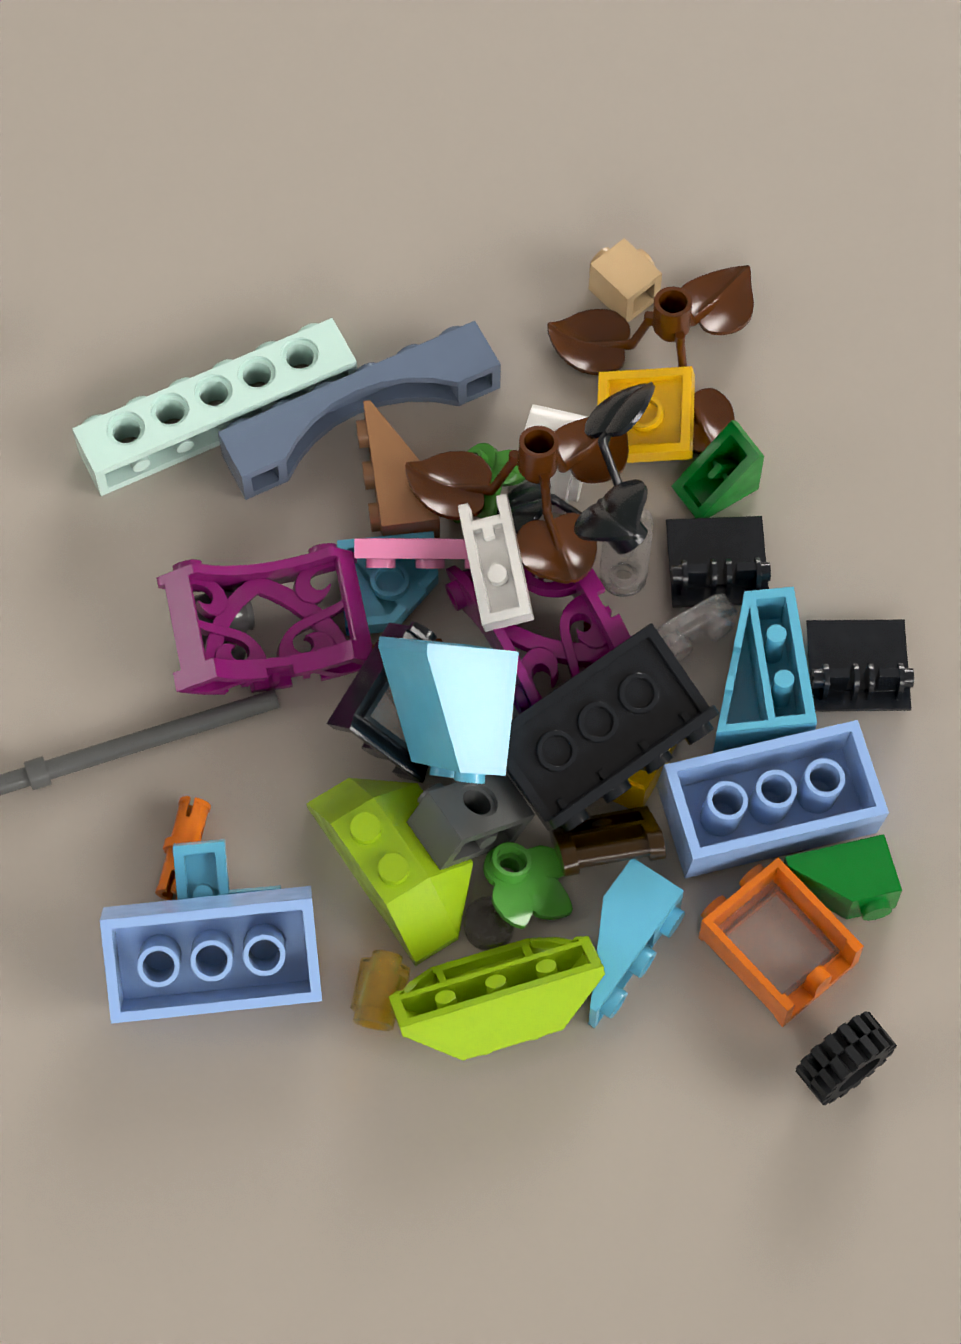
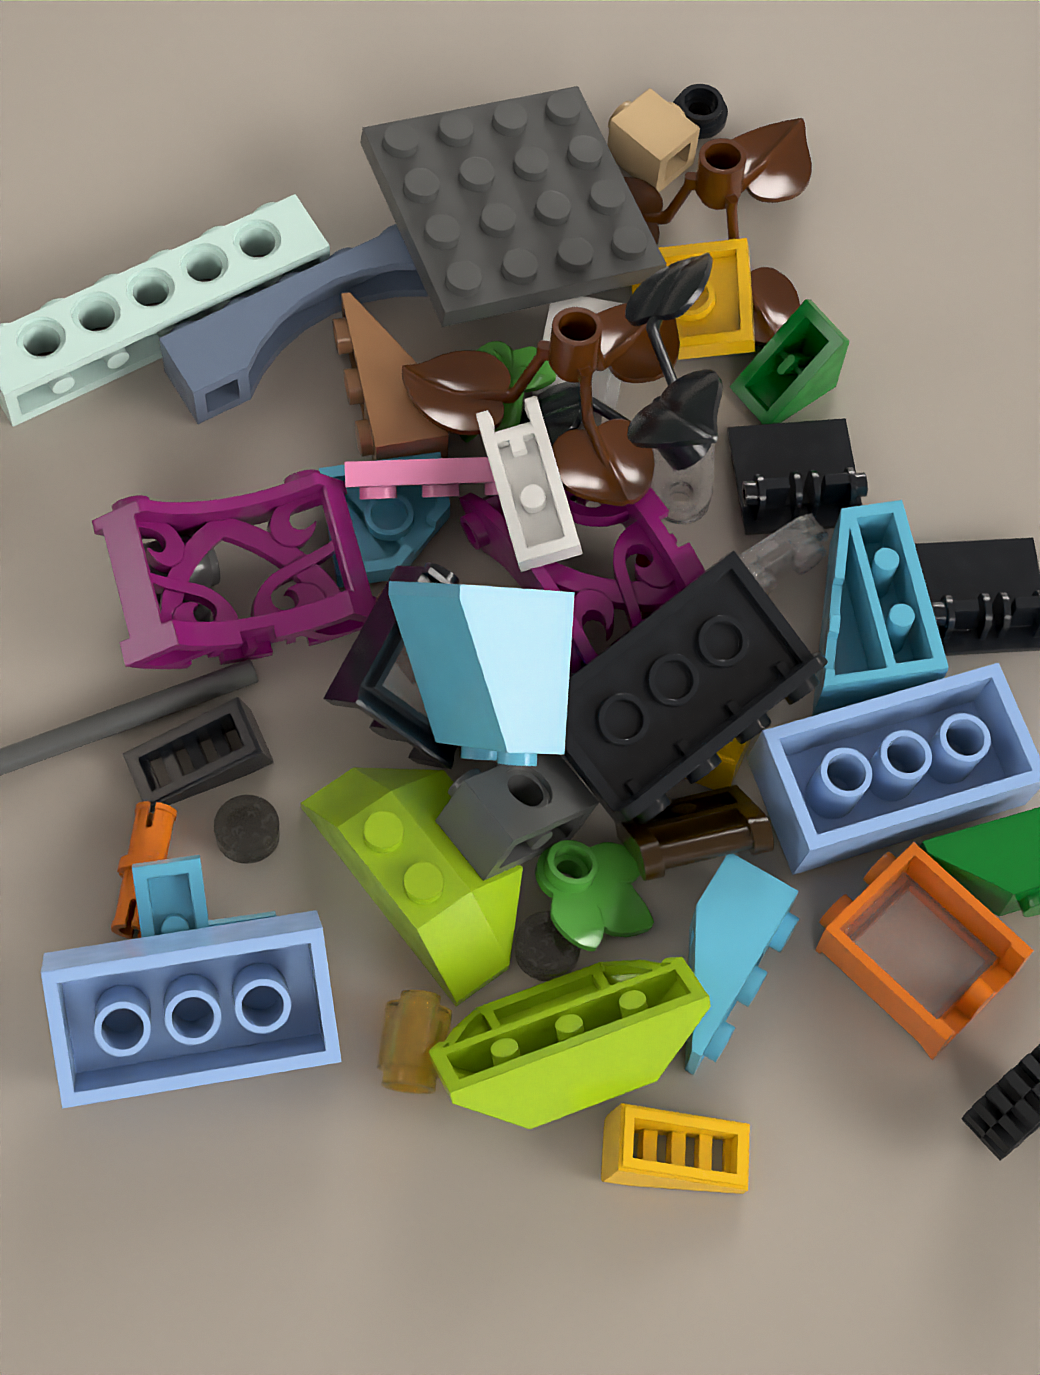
camera: 10 degrees left, 0 degrees up
none -> black slope [123,697,274,812]
none -> clear smoke tile [214,795,280,864]
none -> dark grey plate [360,86,666,327]
none -> yellow slope [601,1103,750,1194]
none -> black plate [673,84,728,139]

